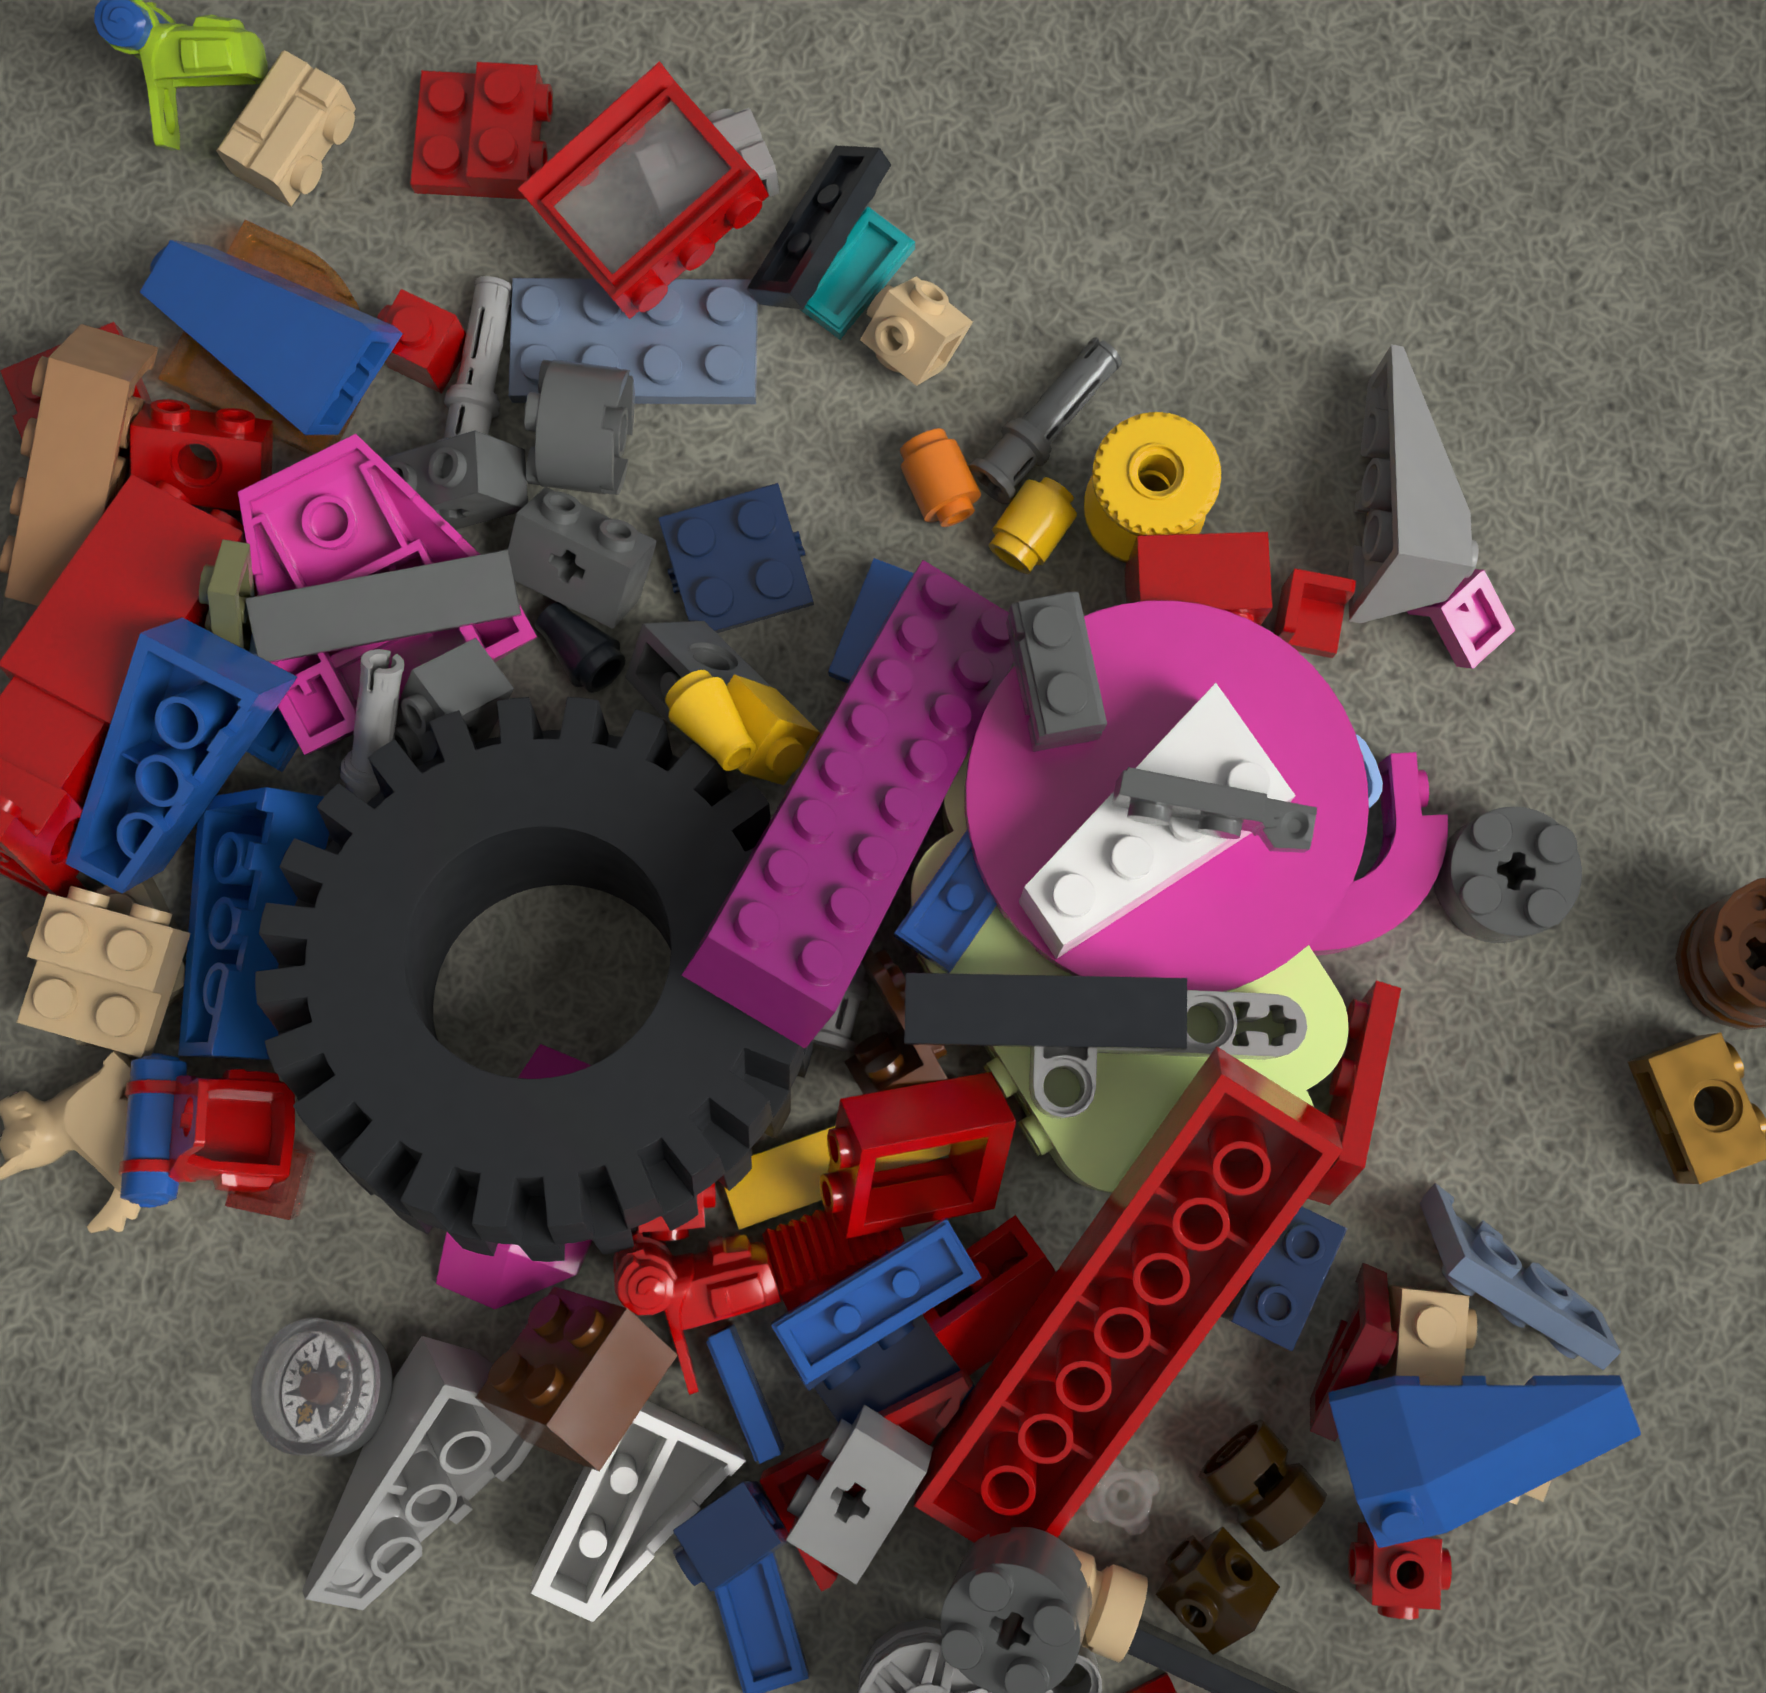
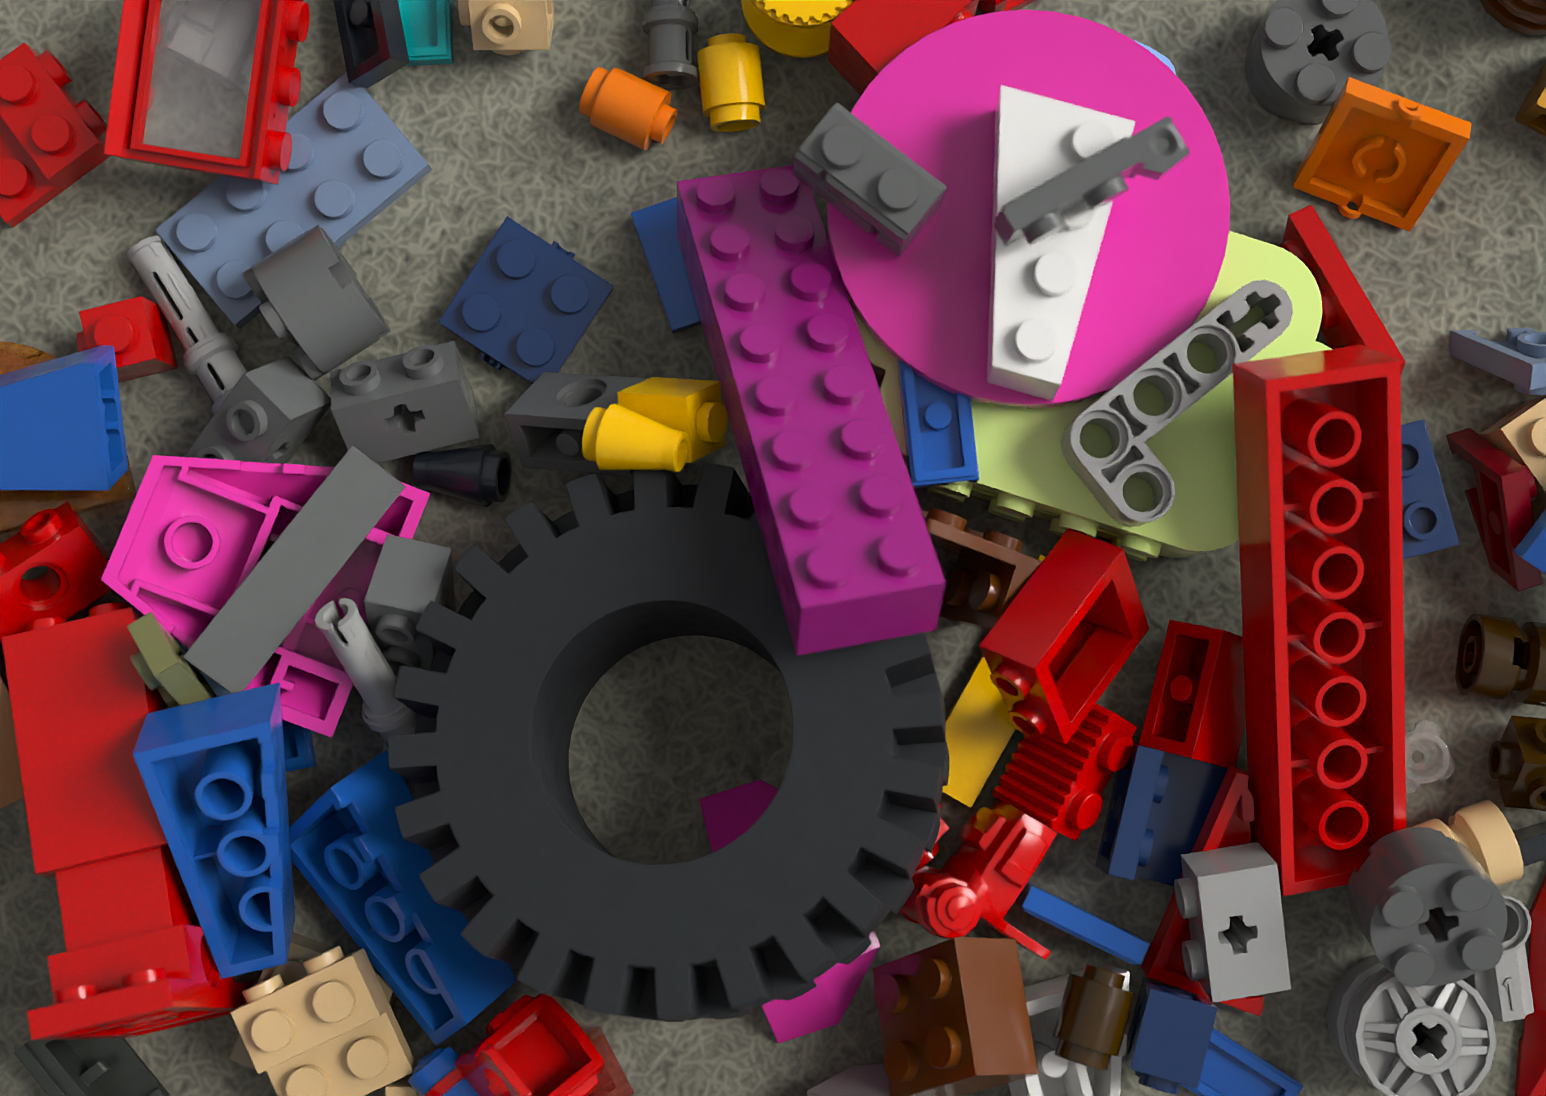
camera: 40 degrees left, 5 degrees up
blue tile [771,1217,982,1384] -> none
black tile [904,973,1187,1050] -> none
dark pink arch [1309,752,1448,956] -> none
none -> dark brown brick [1052,964,1135,1071]
none -> orange plate [1293,77,1472,232]

